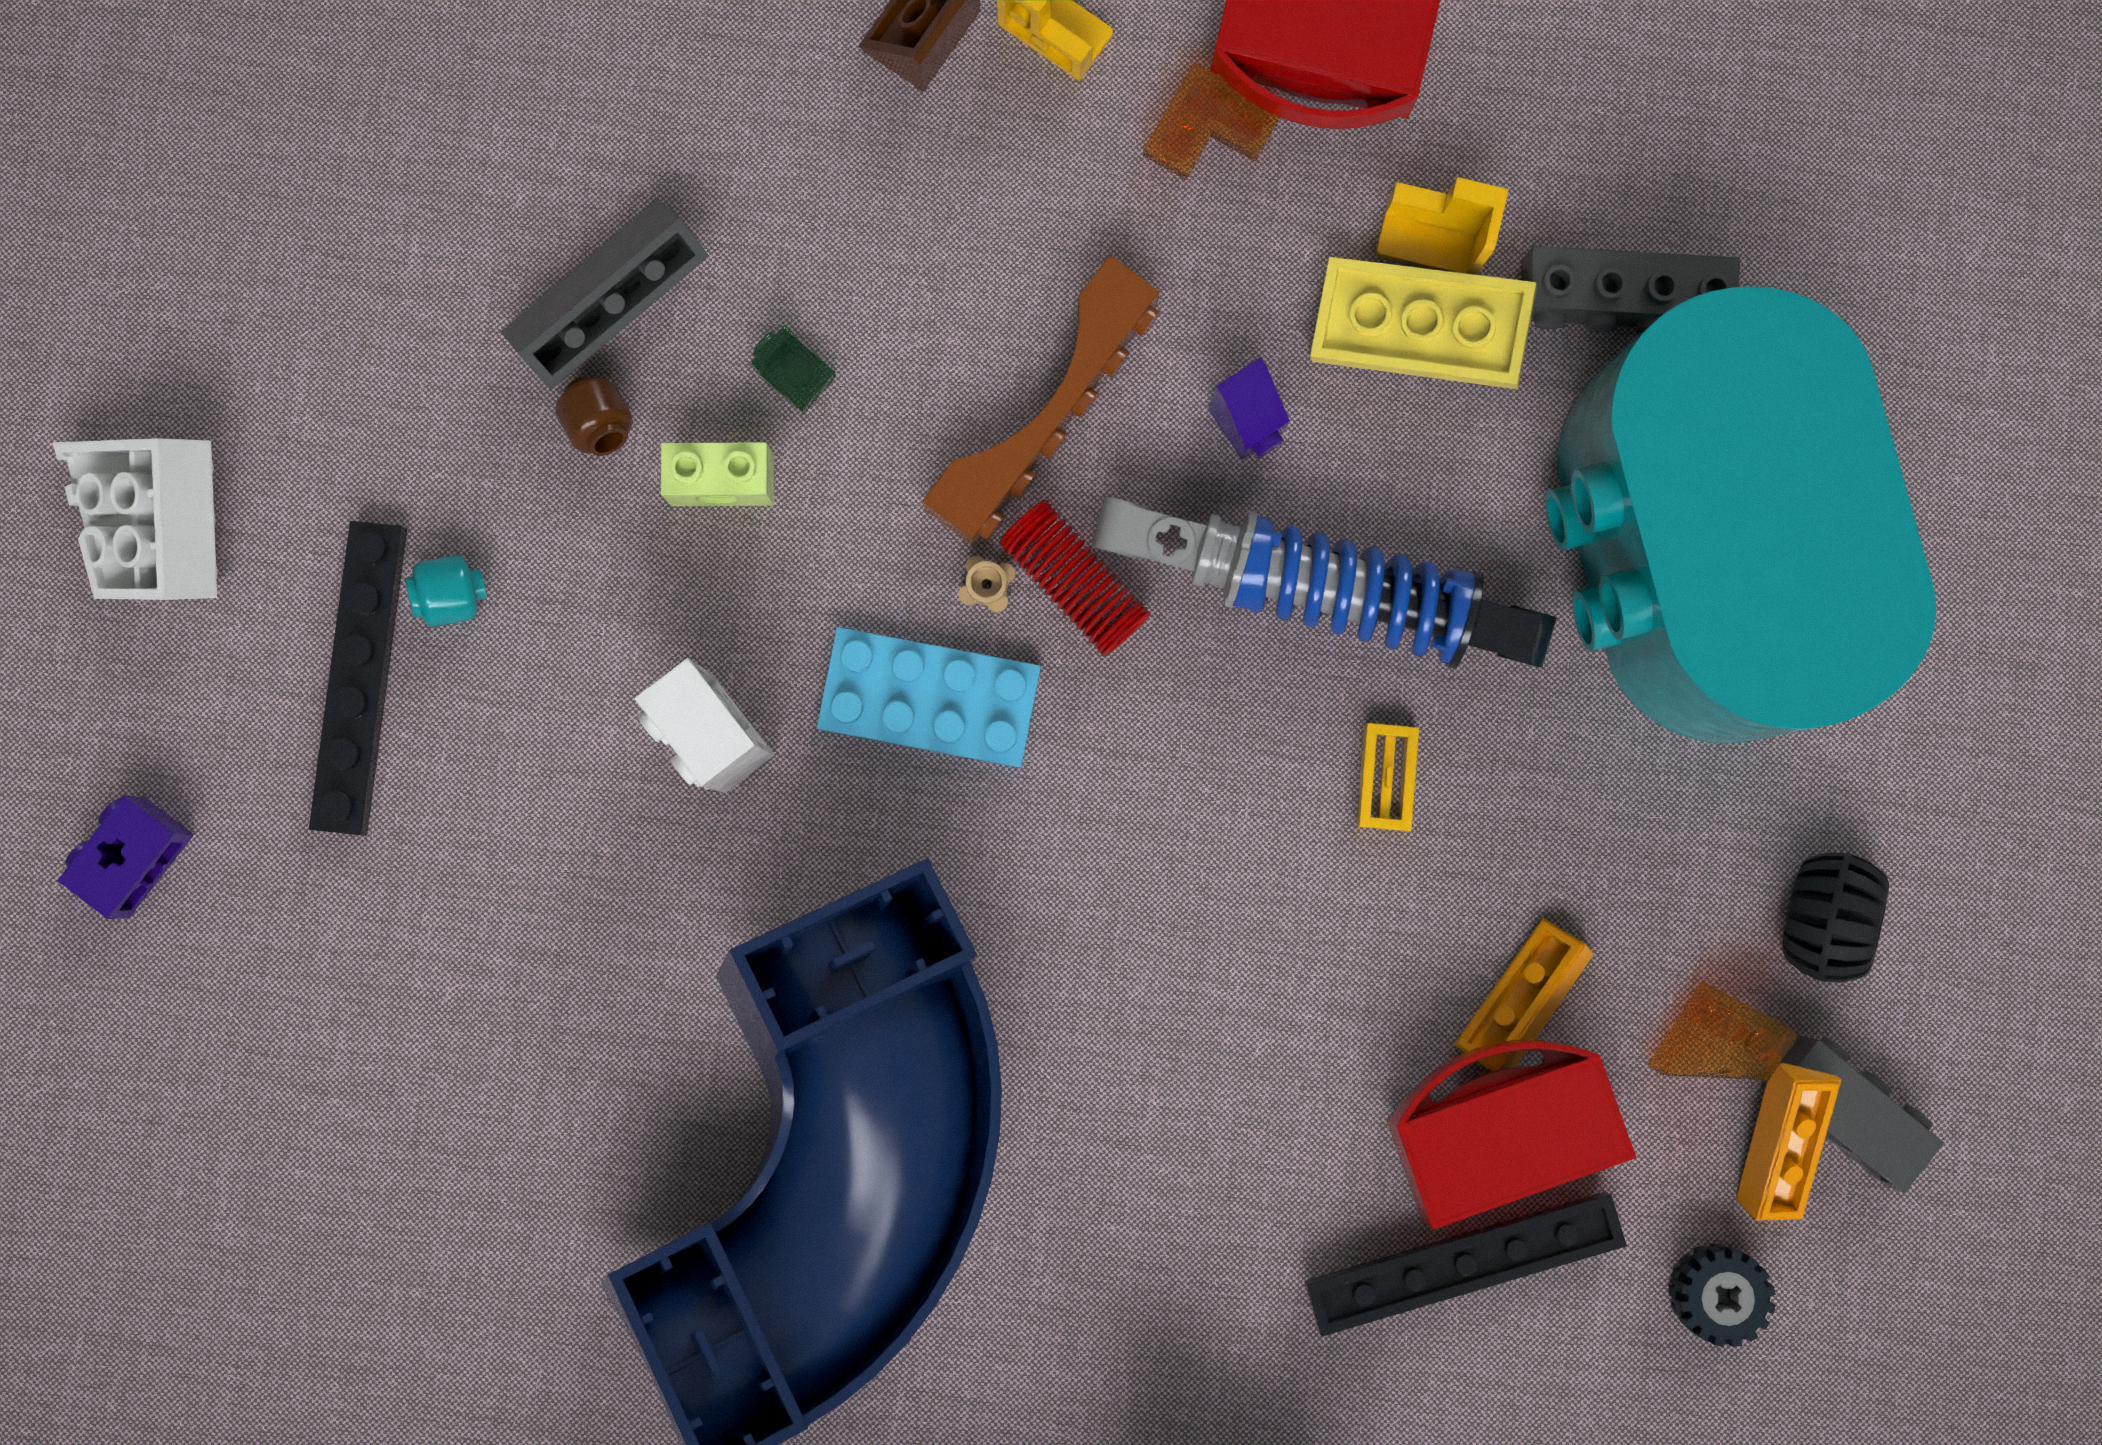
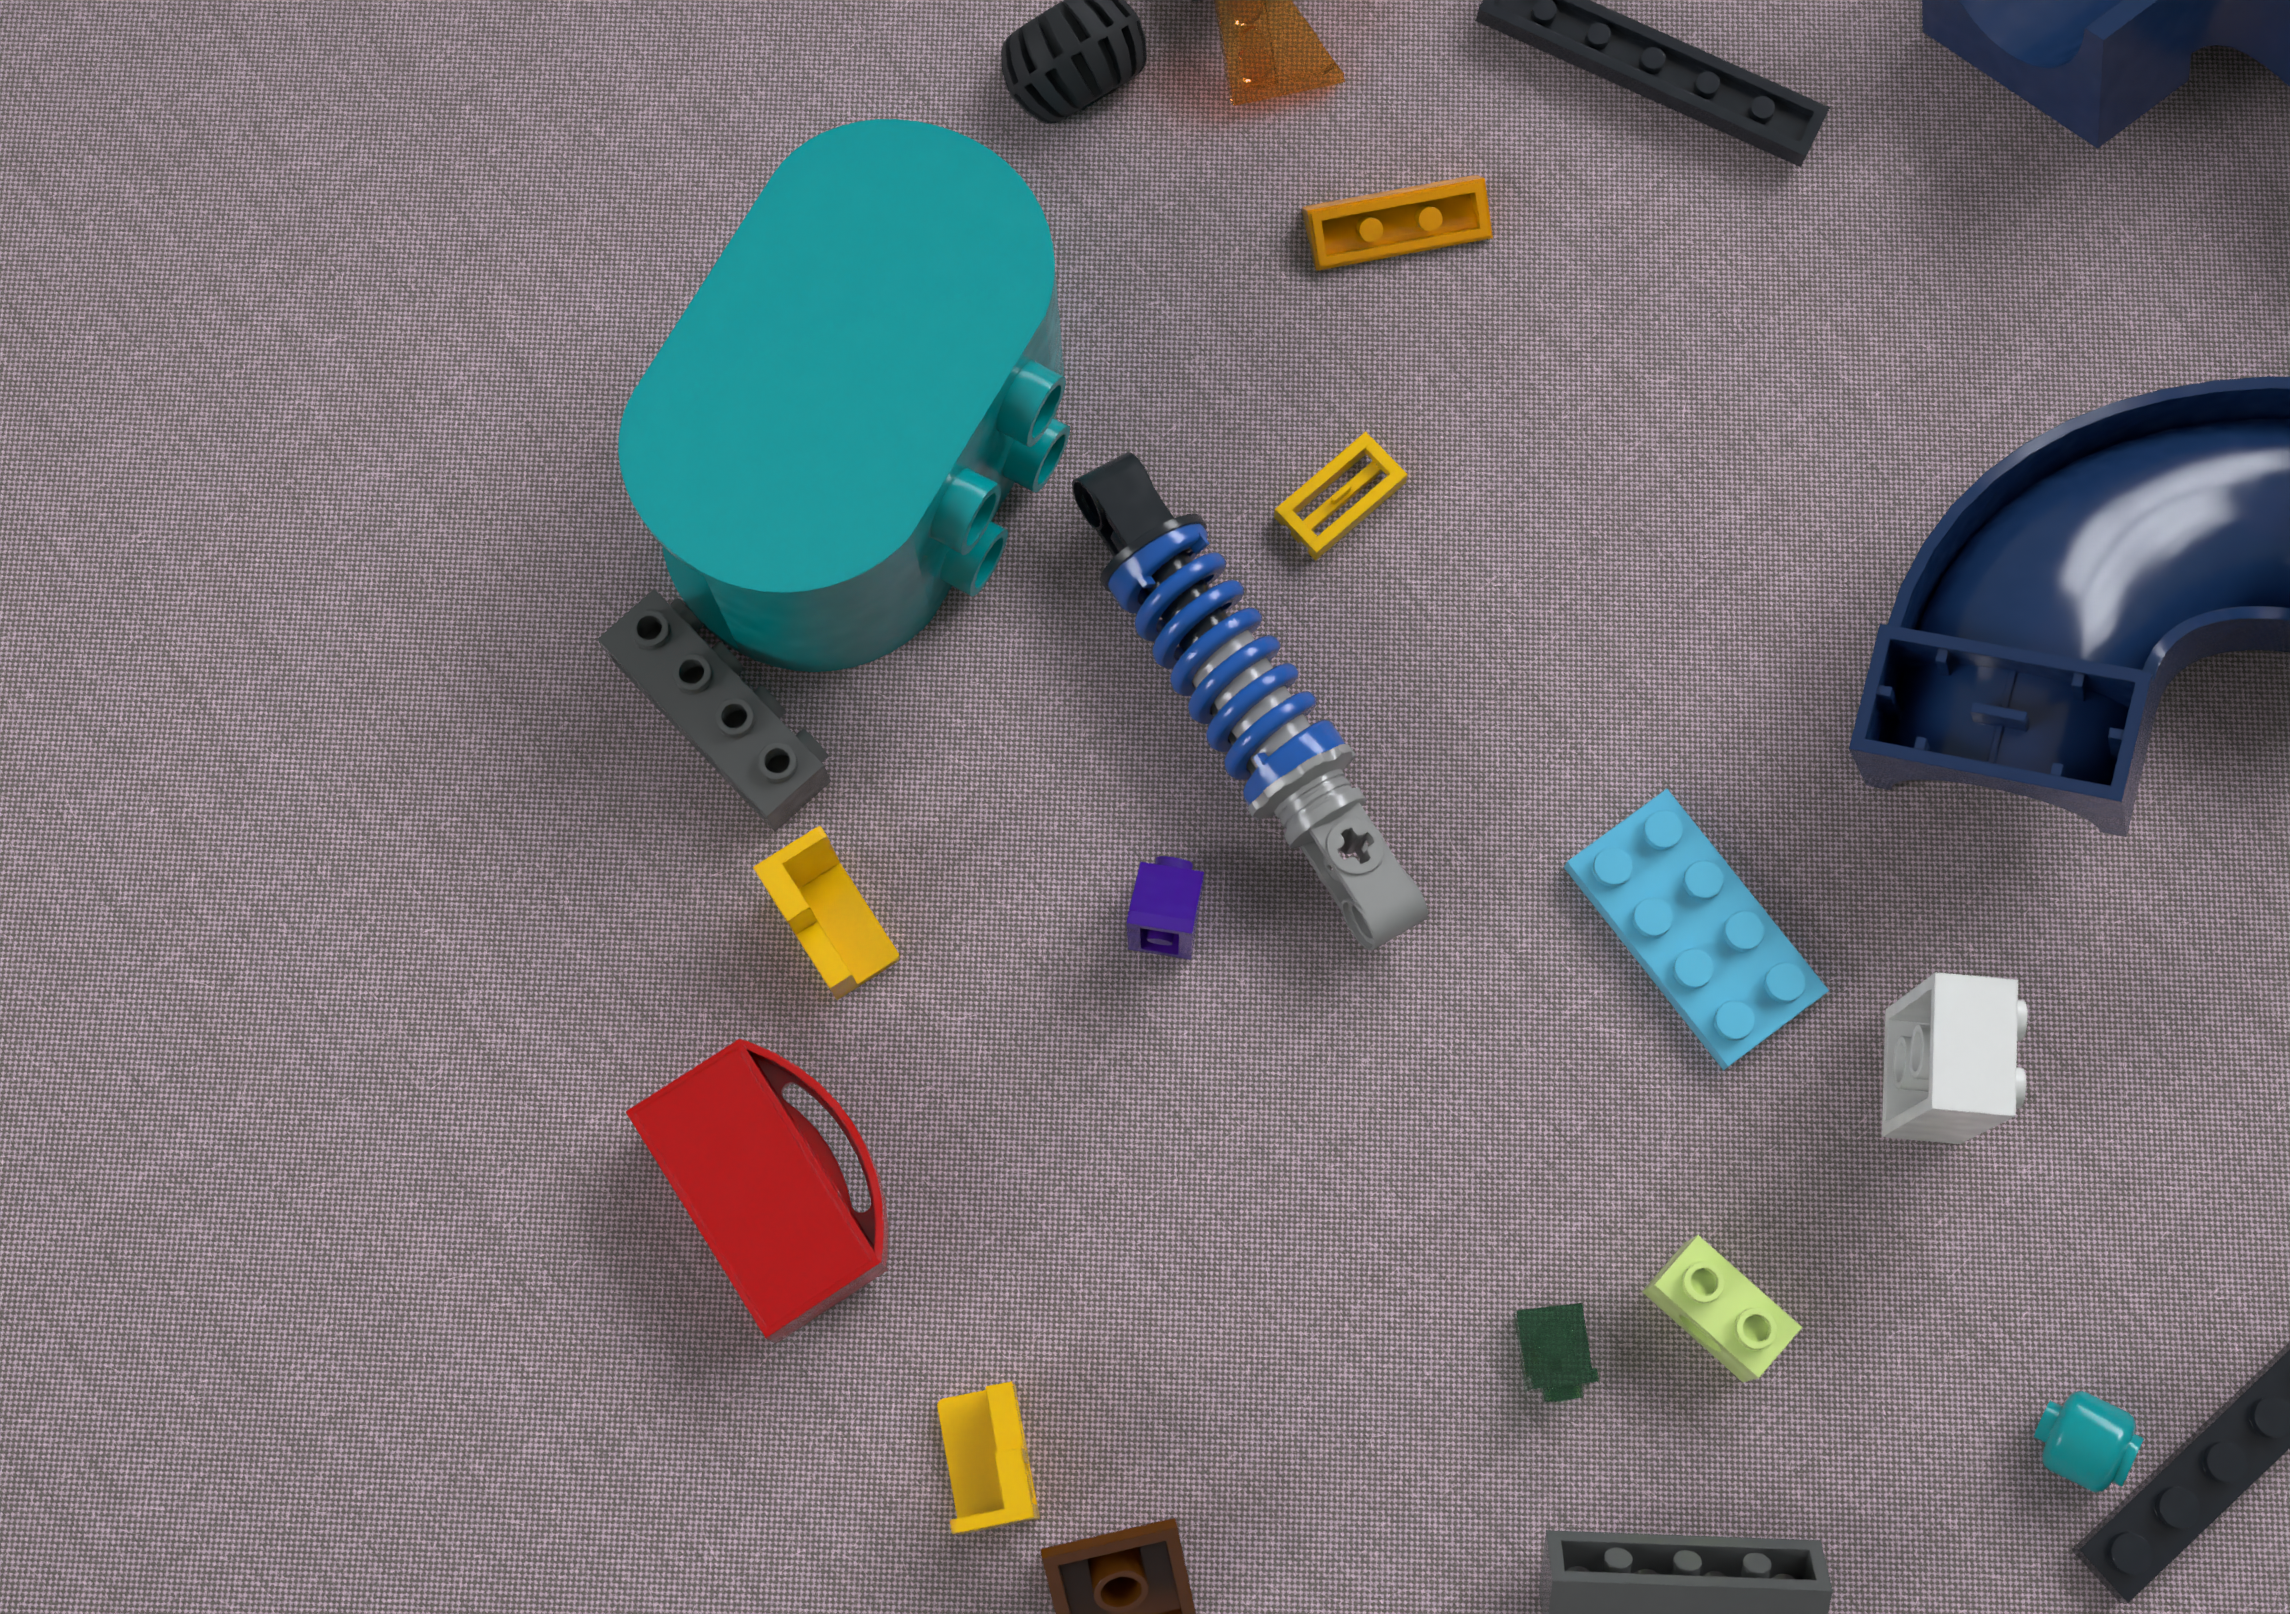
camera: 130 degrees left, 10 degrees down
reddish brown head [555,377,633,456] -> none
dark orange arch [922,255,1160,547] -> none
tan plate [958,556,1015,613] -> none
red piece [999,500,1151,657] -> none
clear orange plate [1143,63,1281,180] -> none
light yellow plate [1310,257,1537,390] -> none
red piece [1386,1040,1636,1230] -> none

